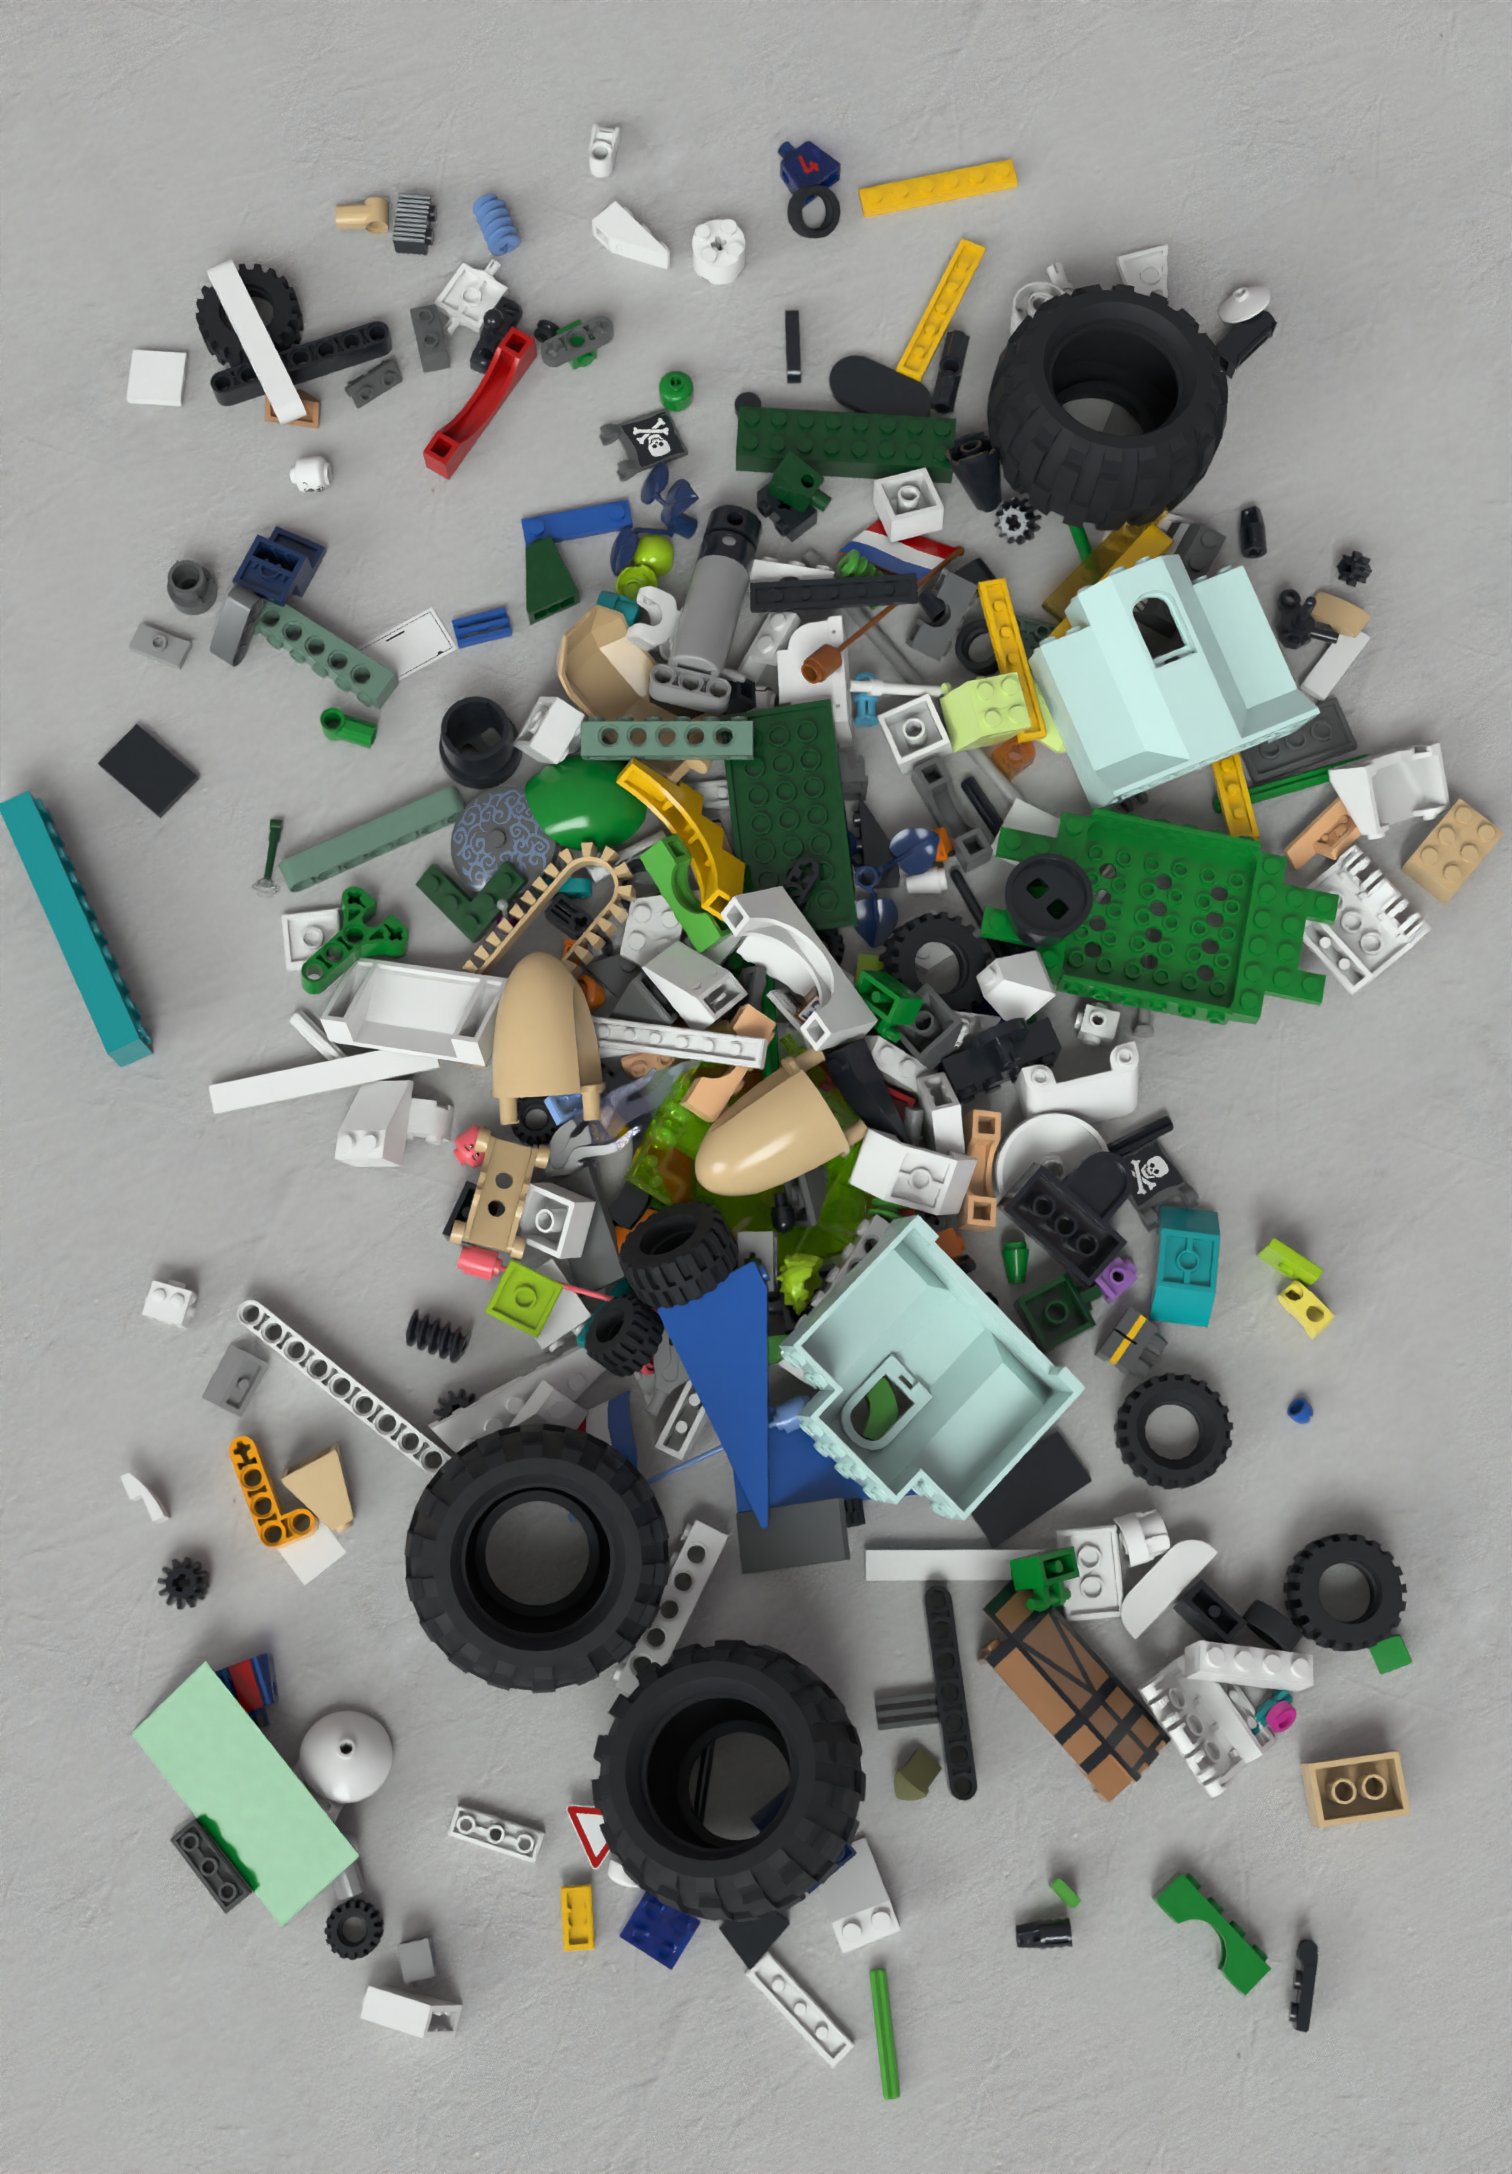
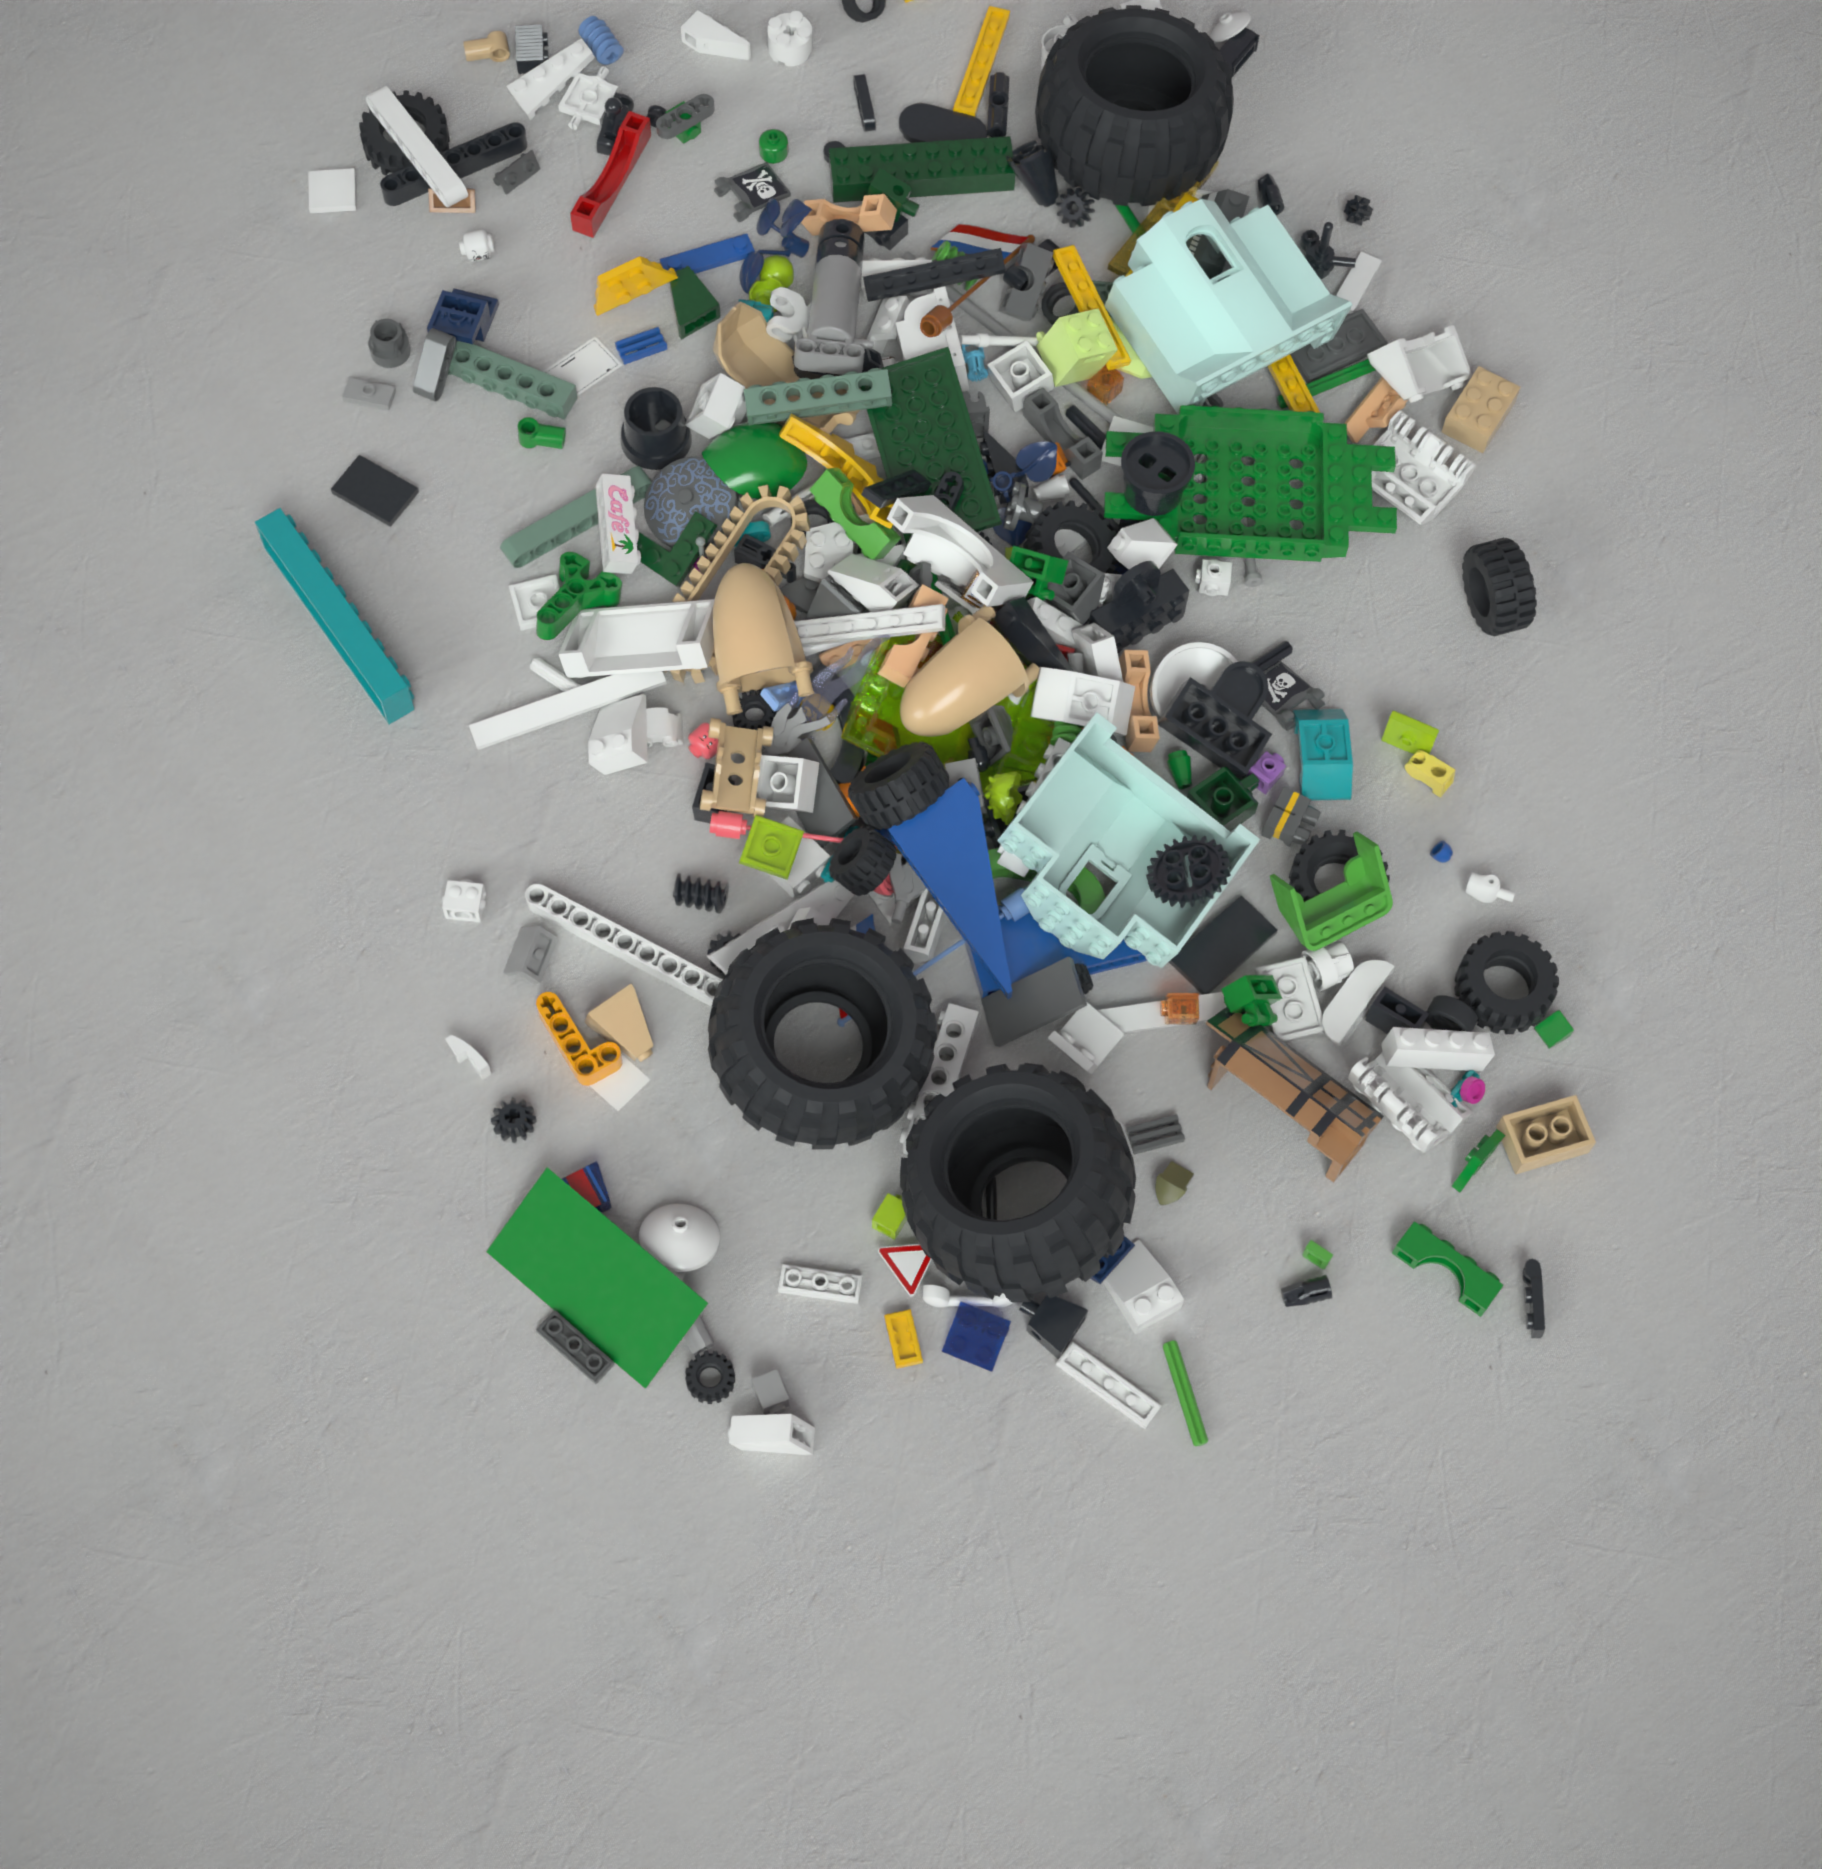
camera: 10 degrees left, 10 degrees down
piece [252,819,283,898] -> none
dark grey brick [410,304,450,373] -> none
white brick [873,467,944,543] -> none
black beam [922,1585,977,1801] -> none
white windscreen [1014,1041,1139,1124] -> none
tan slope [1311,591,1371,638] -> none
none -> white wing [506,38,594,120]
none -> yellow wing [594,256,678,316]
none -> white brick [595,474,641,574]
none -> light nougat arch [801,194,897,236]
none -> black tile [861,470,932,509]
none -> lime brick [872,1193,907,1240]
none -> dark grey plate [1003,482,1044,531]
none -> white bracket [1048,1002,1124,1074]
none -> black gear [1146,835,1231,908]
none -> clear orange brick [1160,993,1199,1025]
none -> bright green windscreen [1270,831,1393,951]
none -> green wing [1452,1129,1506,1193]
none -> black tyre [1462,537,1537,636]
none -> white piece [1466,872,1516,903]

